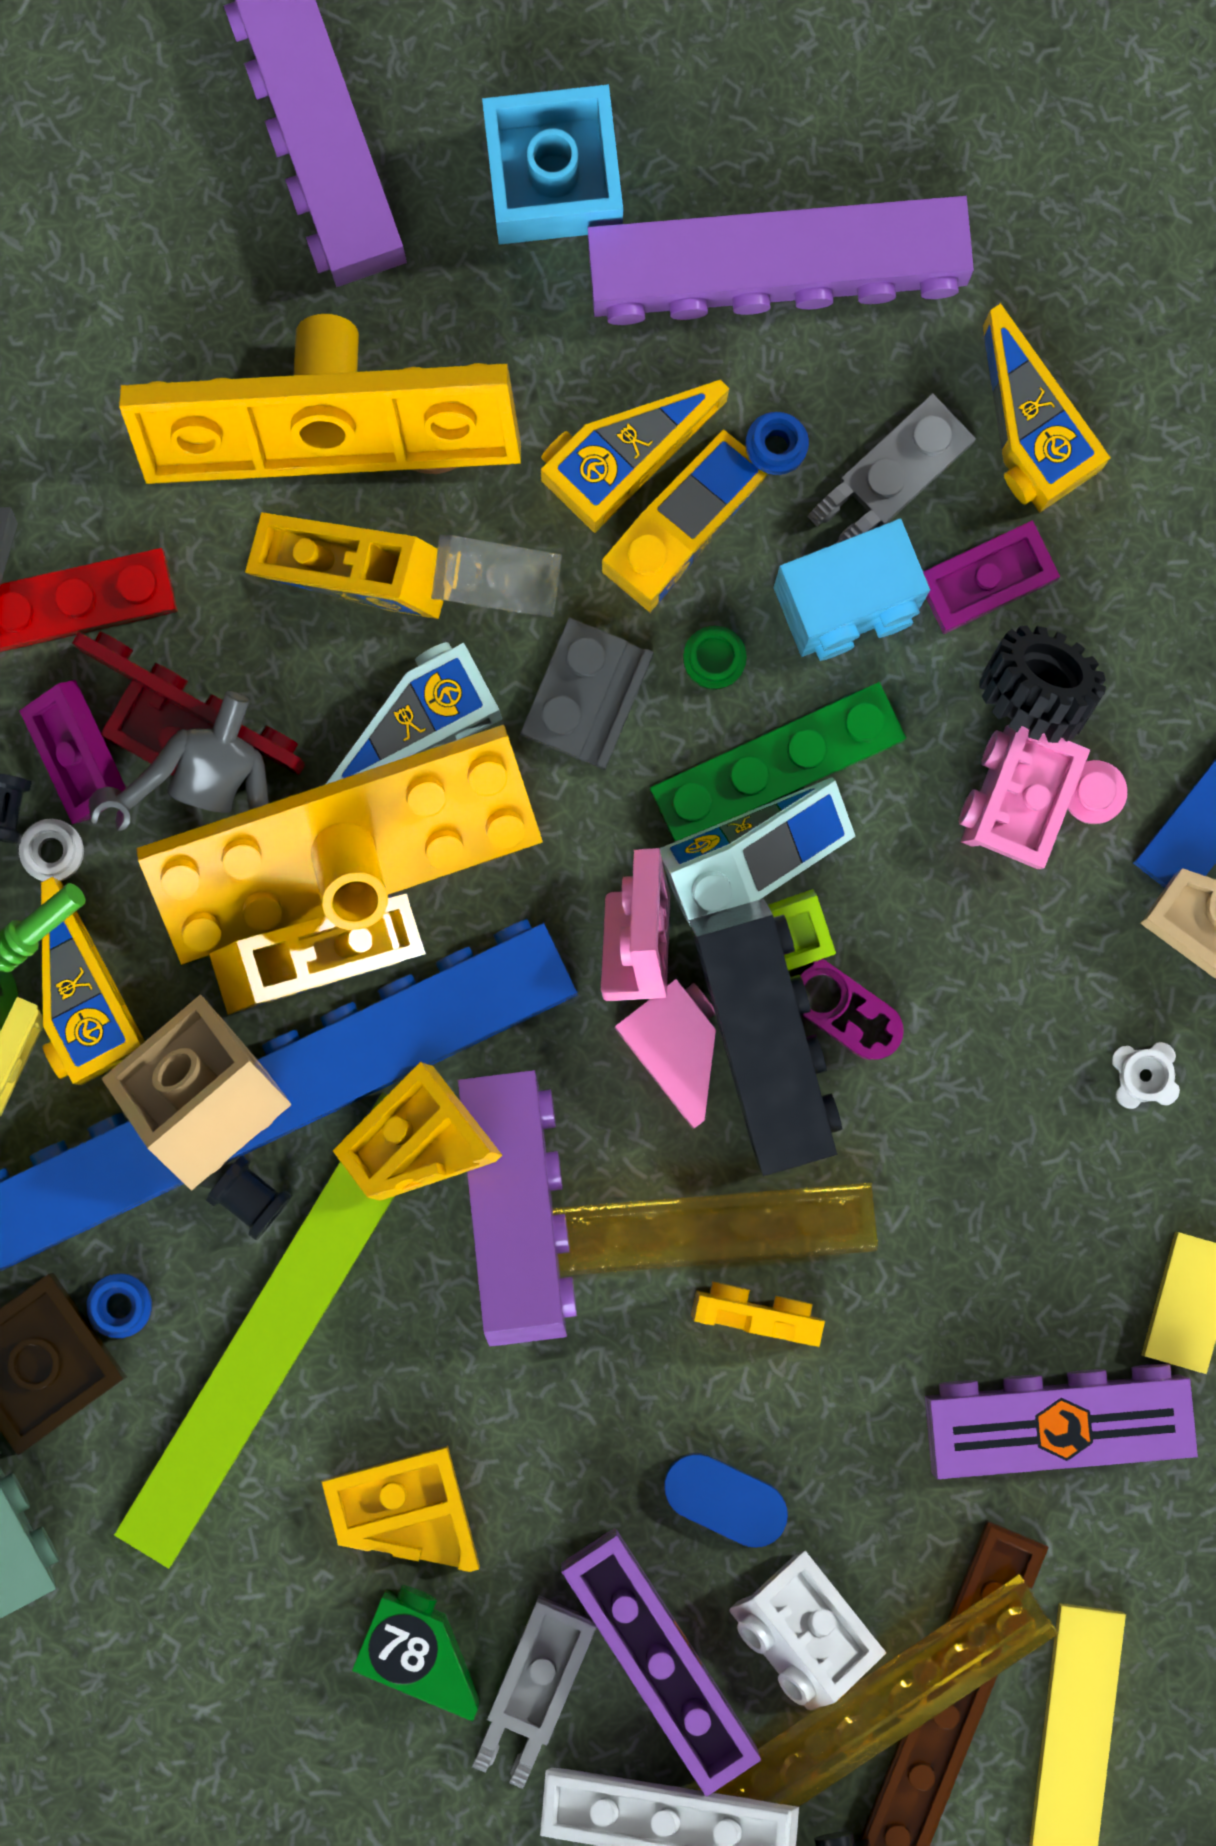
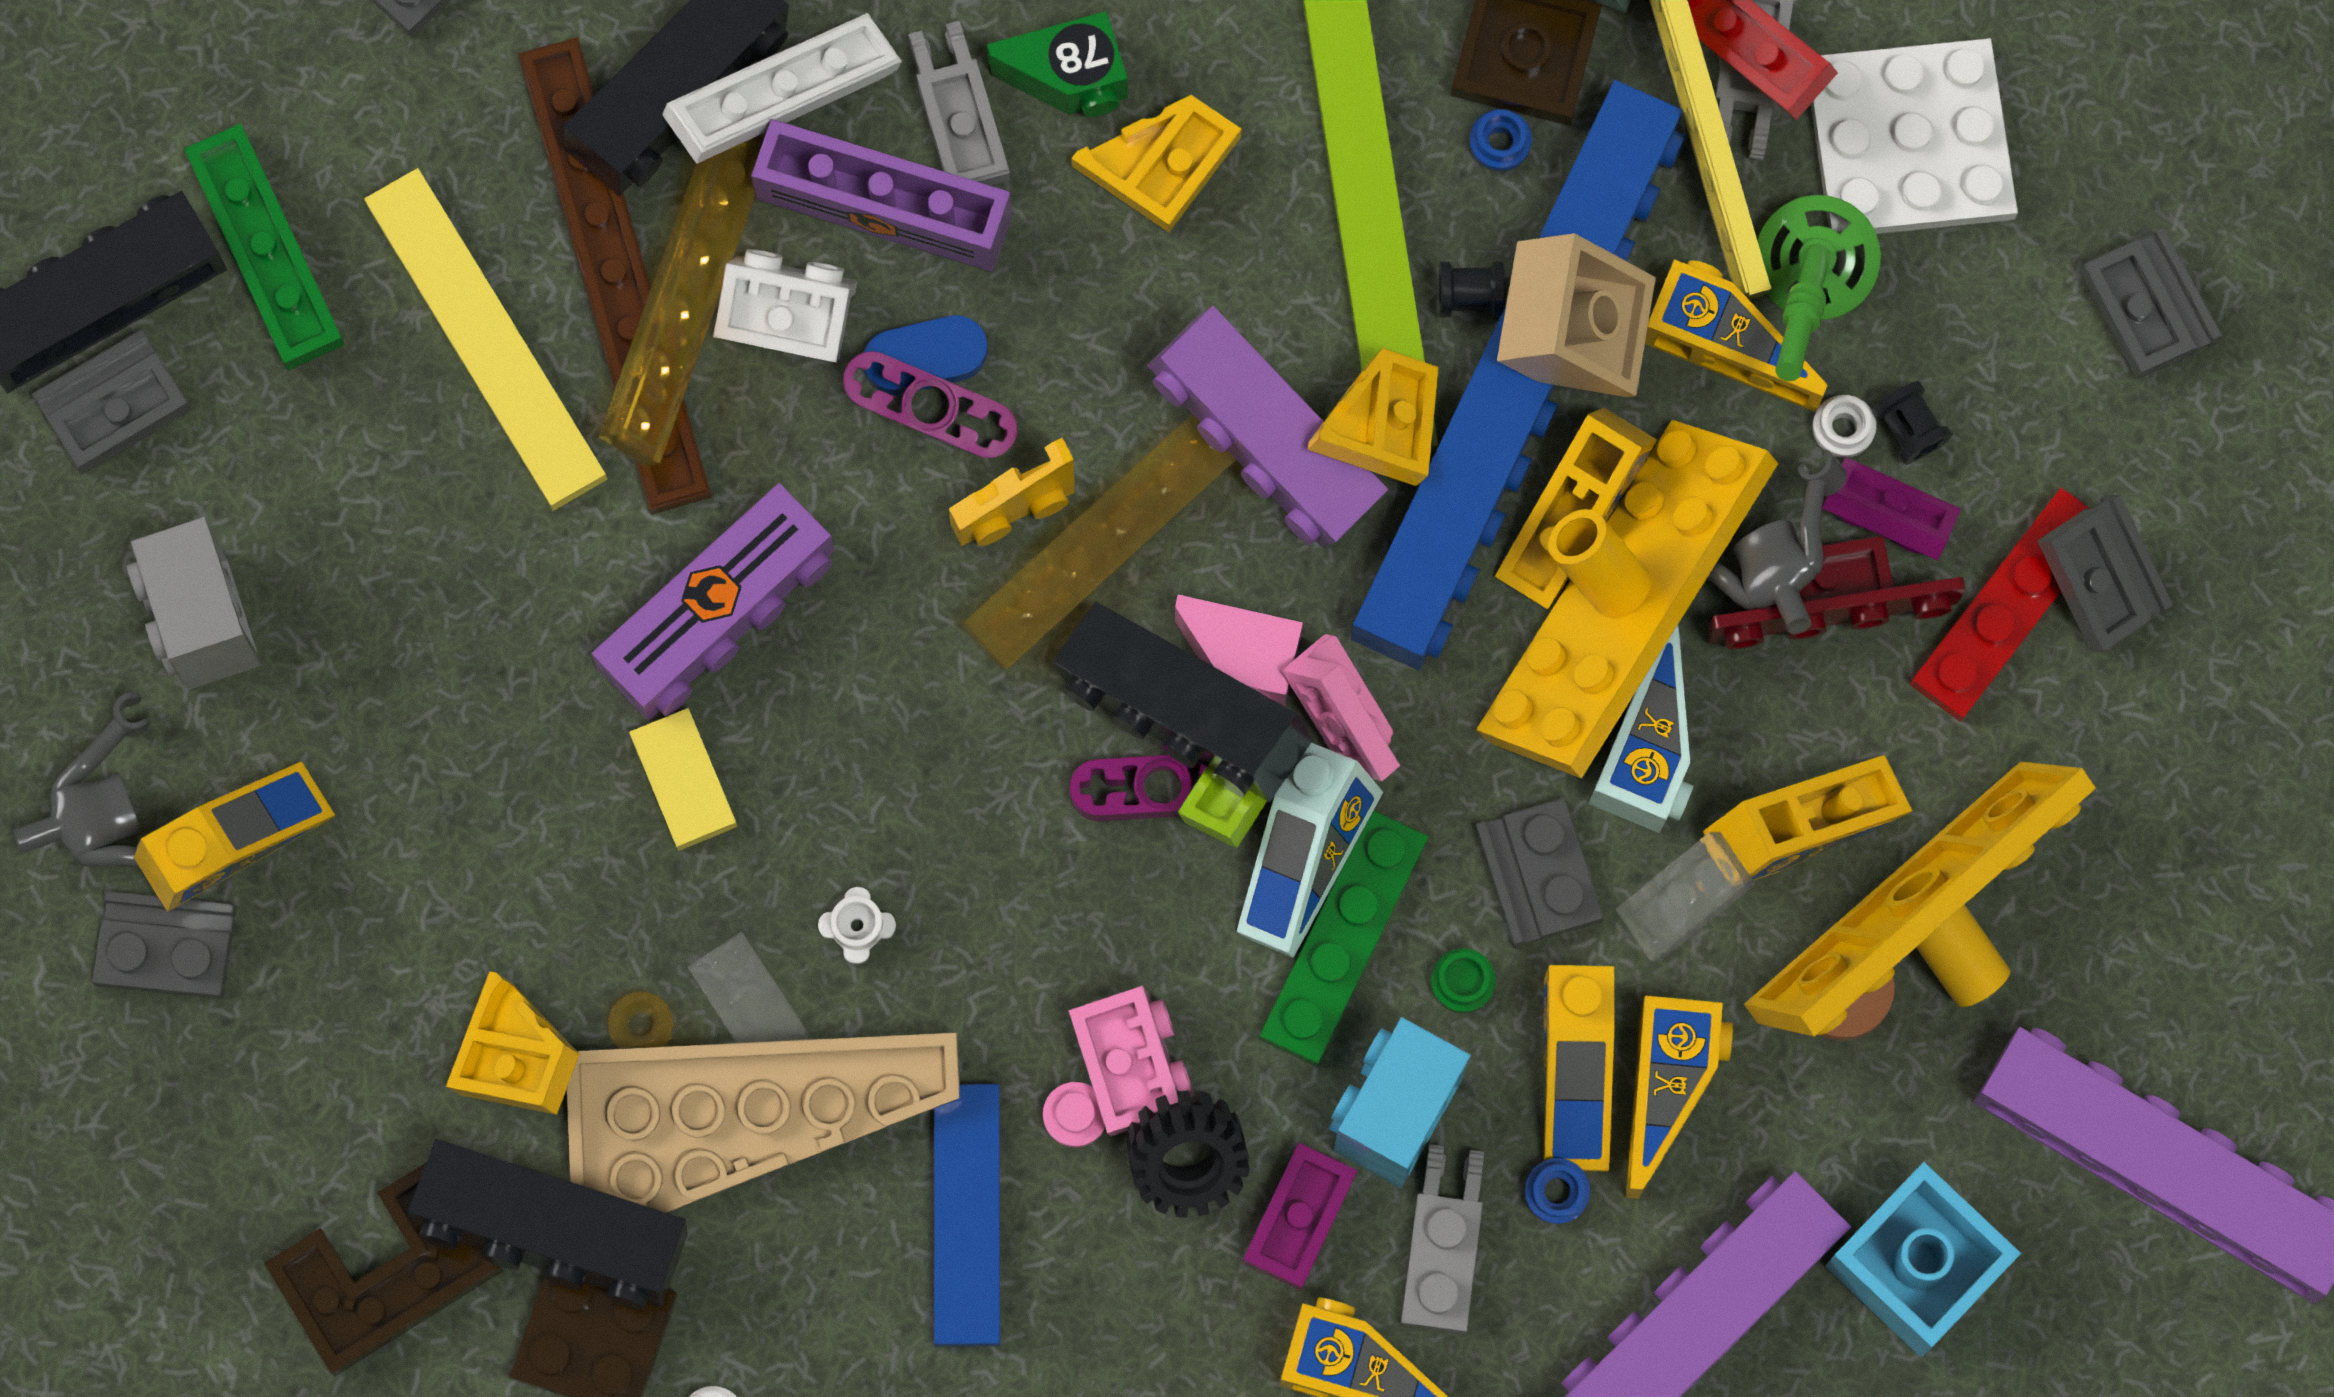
camera: 140 degrees right, 10 degrees down
none -> magenta beam [843,351,1017,458]

